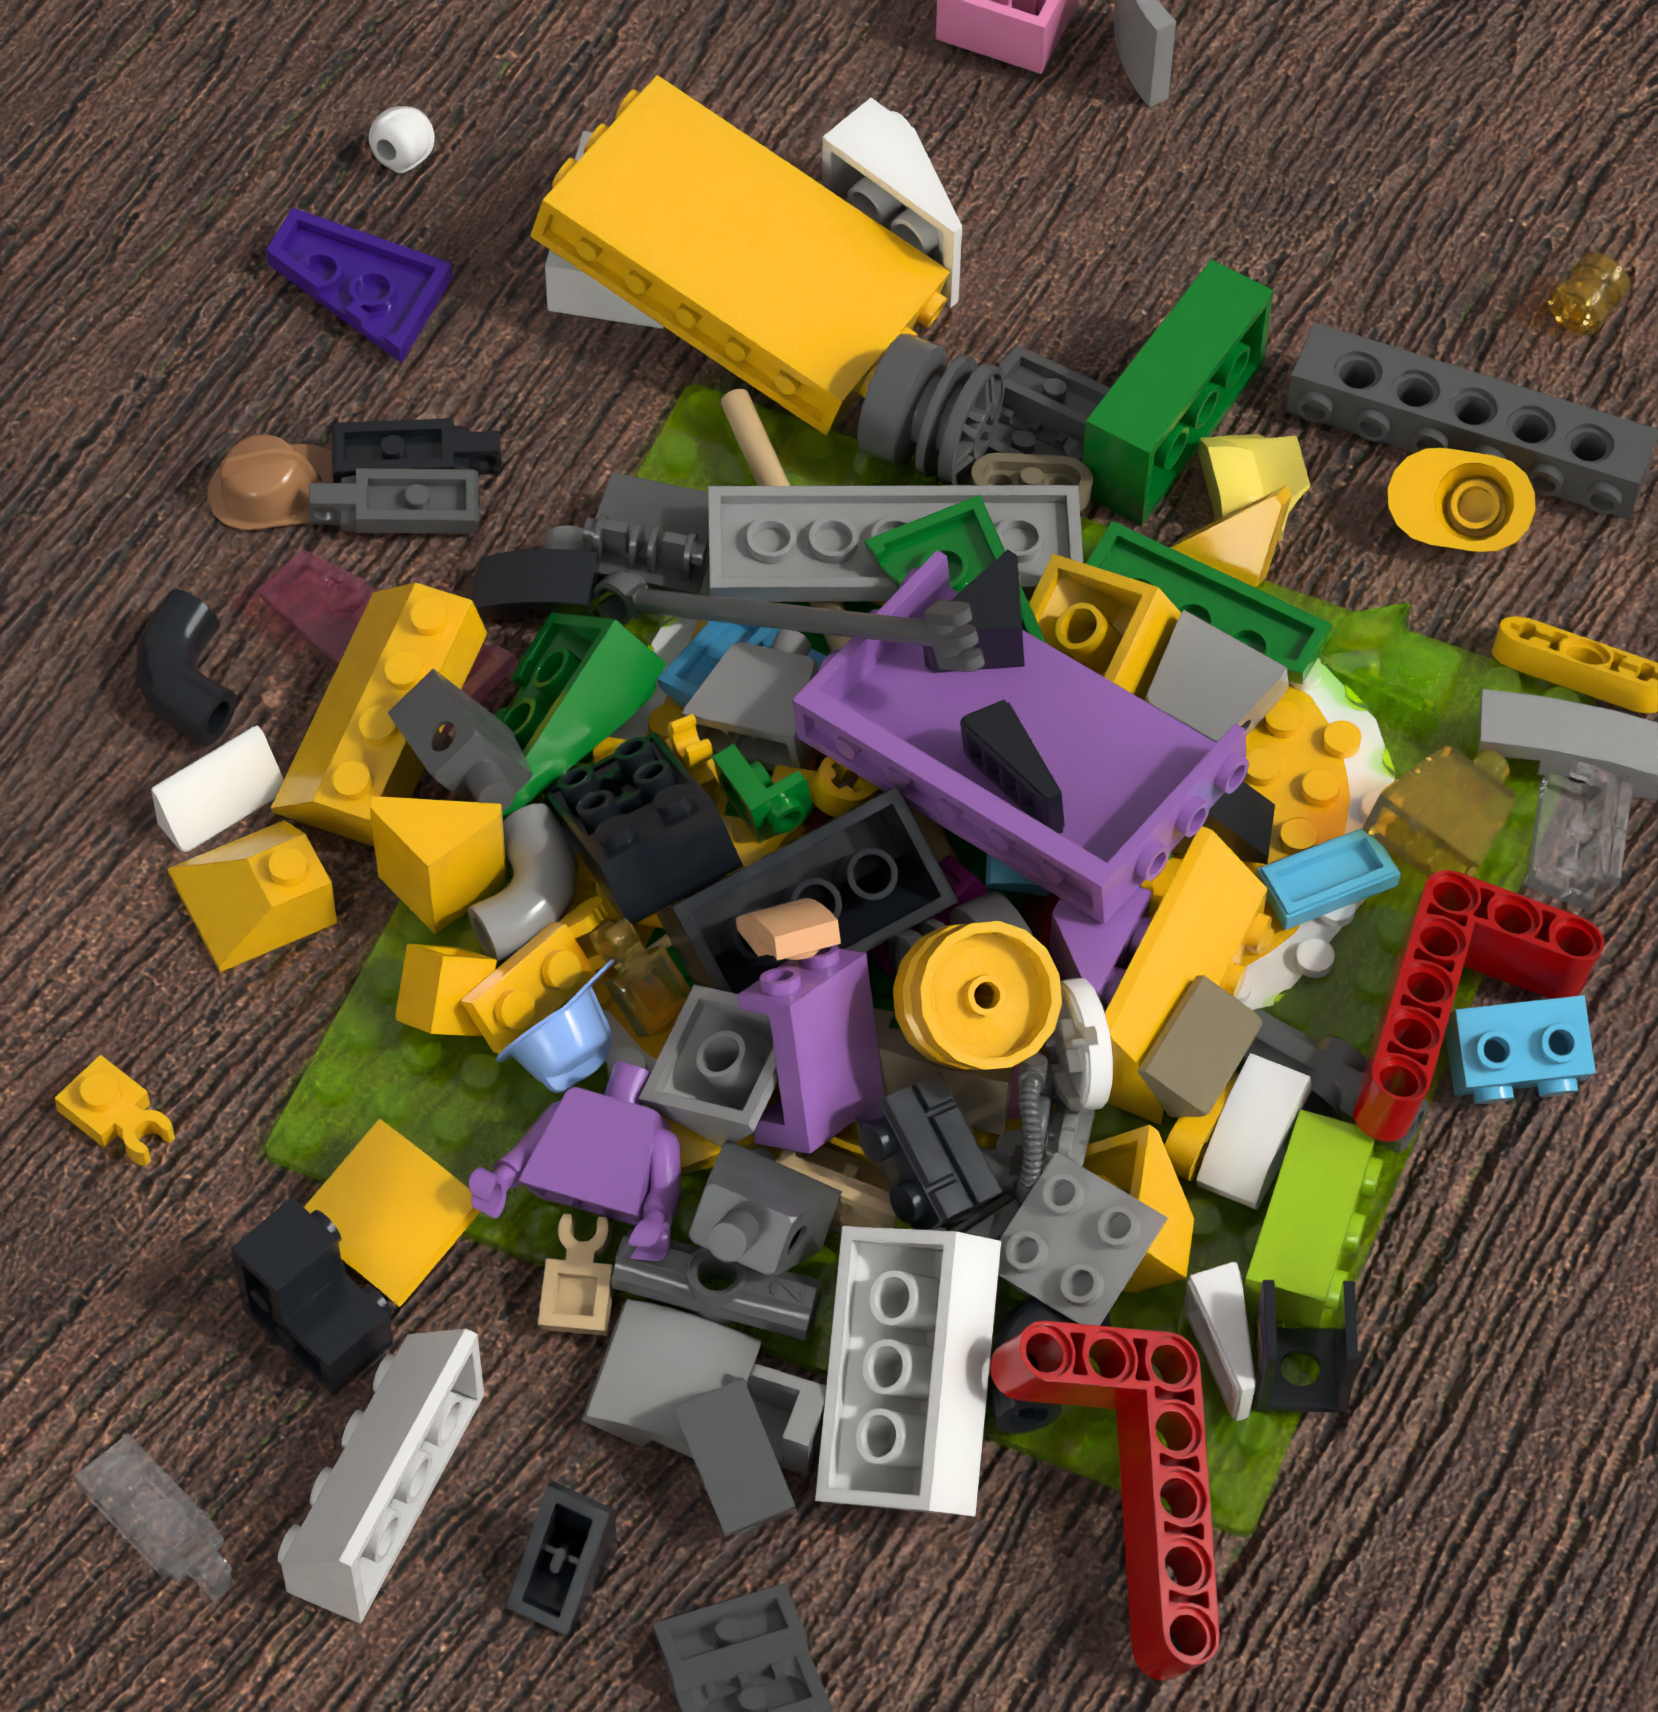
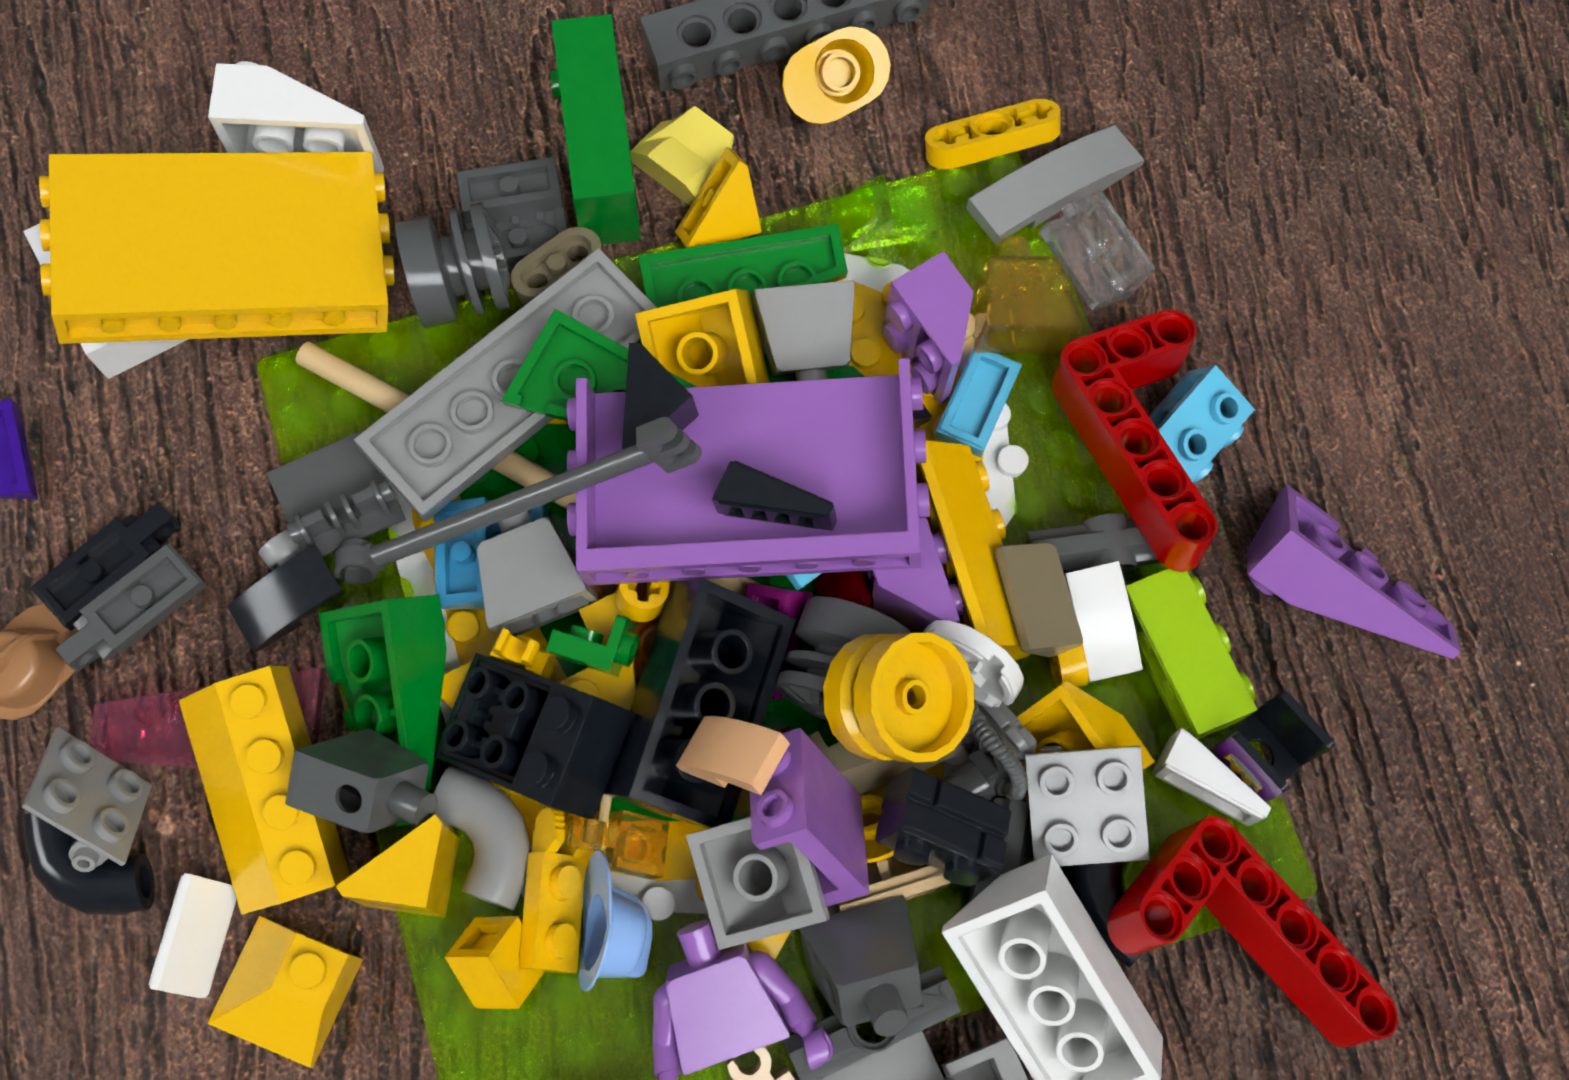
camera: 45 degrees left, 15 degrees up
none -> light grey hinge [22,727,152,872]
none -> medium lavender slope [882,251,974,405]
none -> medium lavender wedge [1247,485,1461,659]

